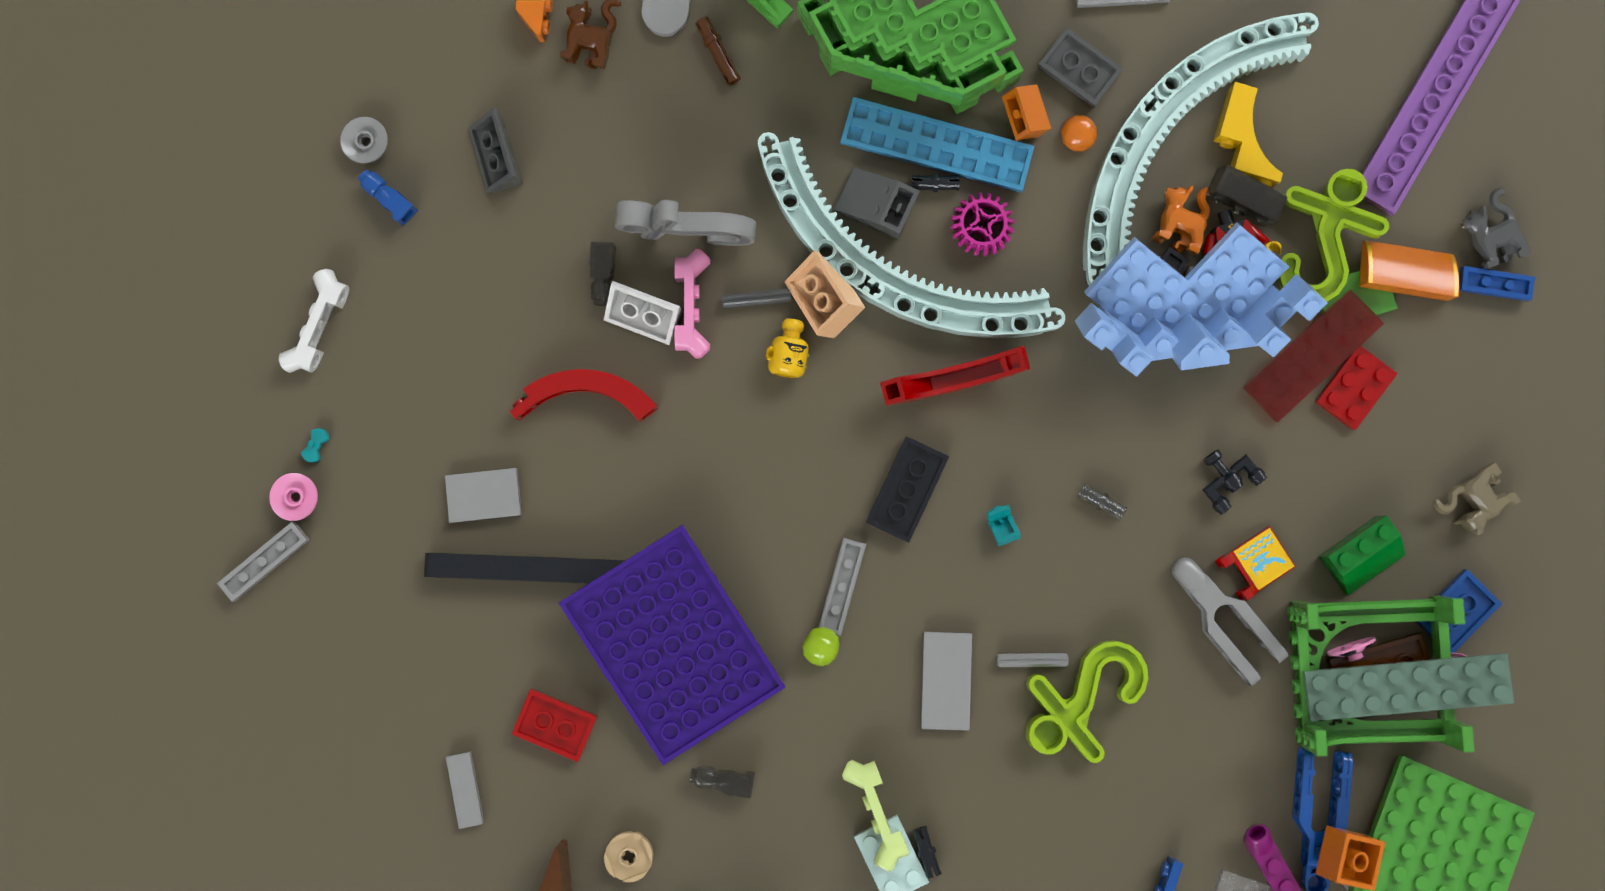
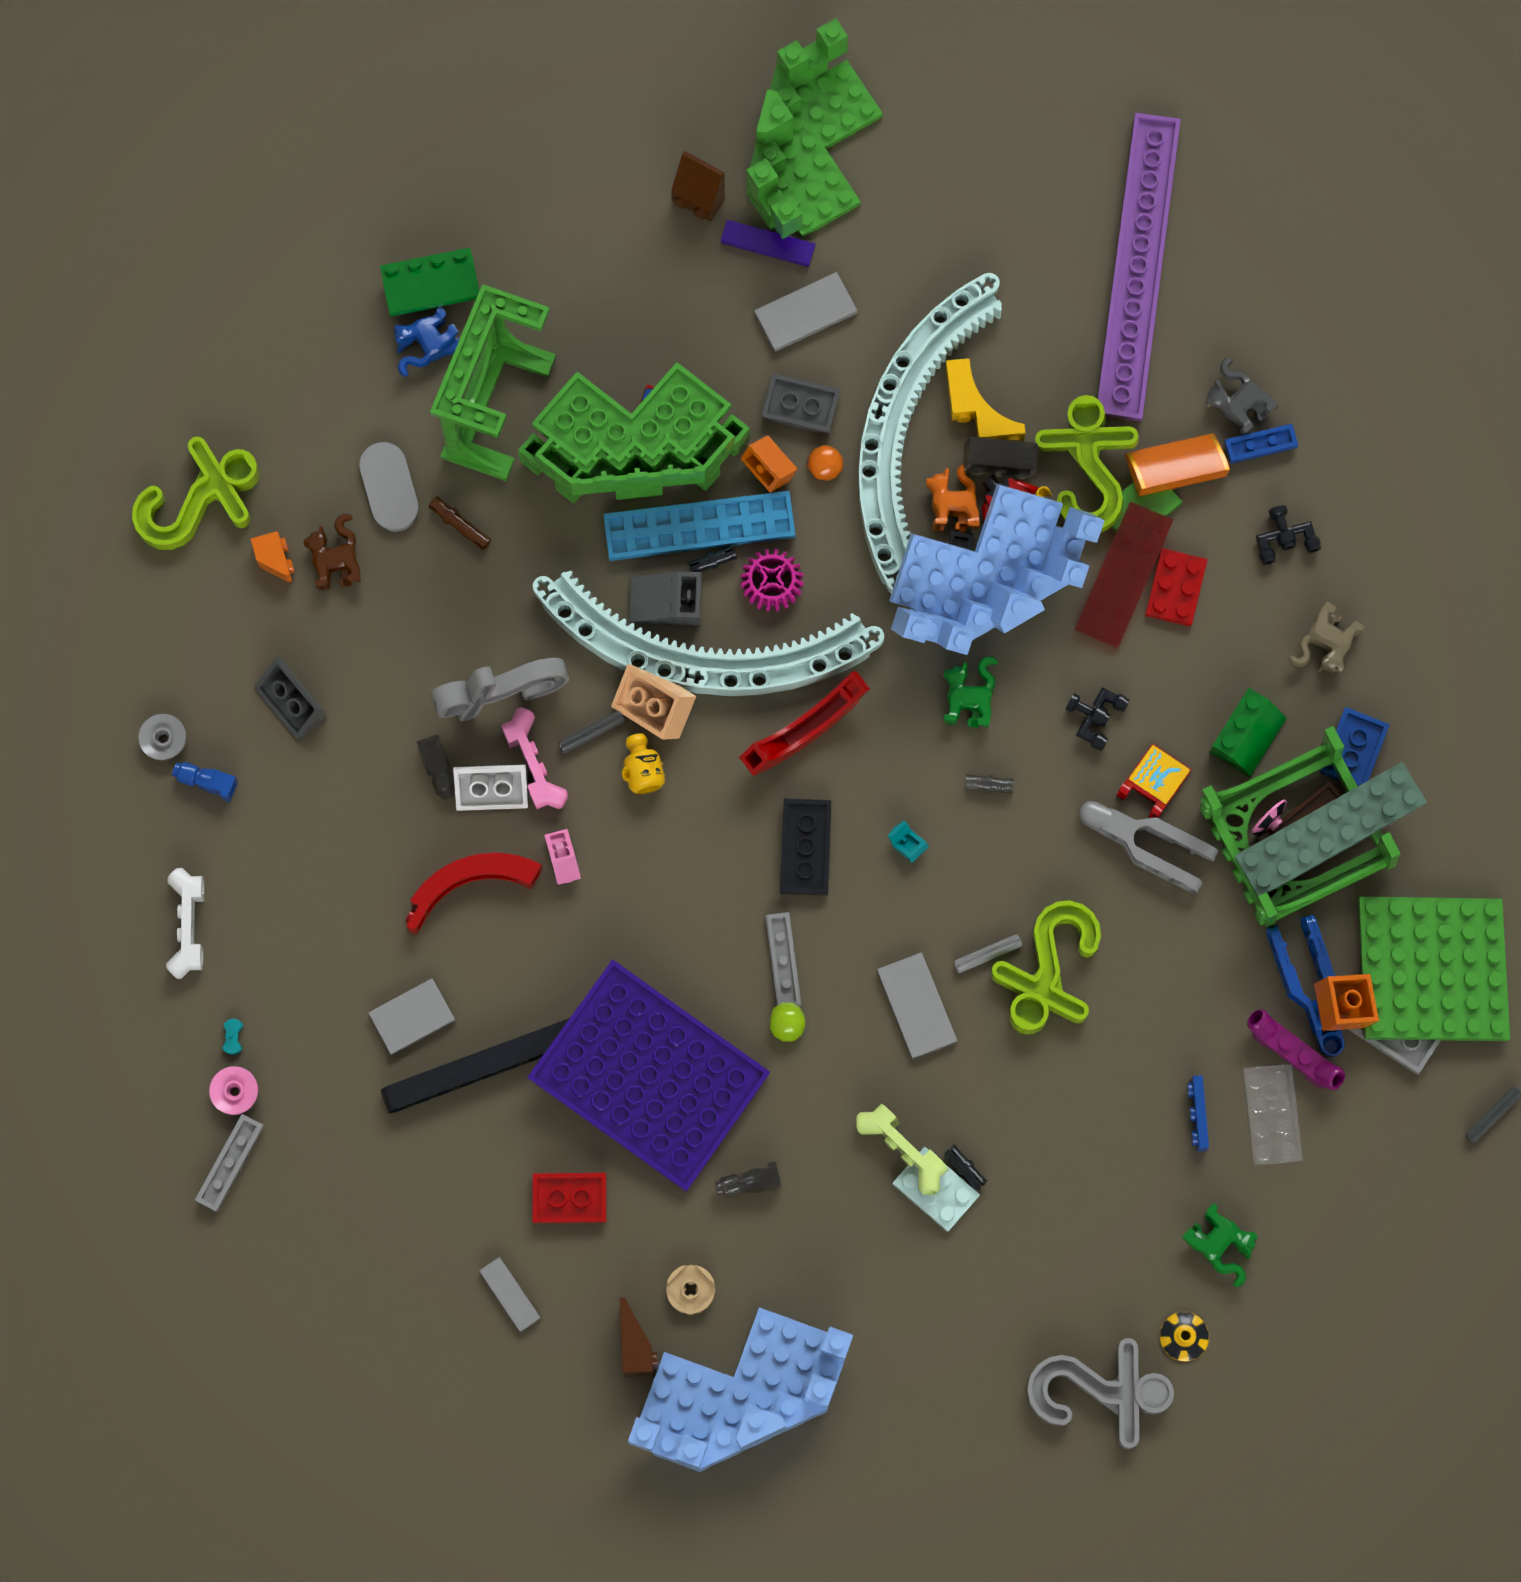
camera: 25 degrees left, 10 degrees down
none -> bright pink arch [544,829,581,885]
none -> green animal [943,656,998,728]
none -> black piece [1256,505,1321,565]

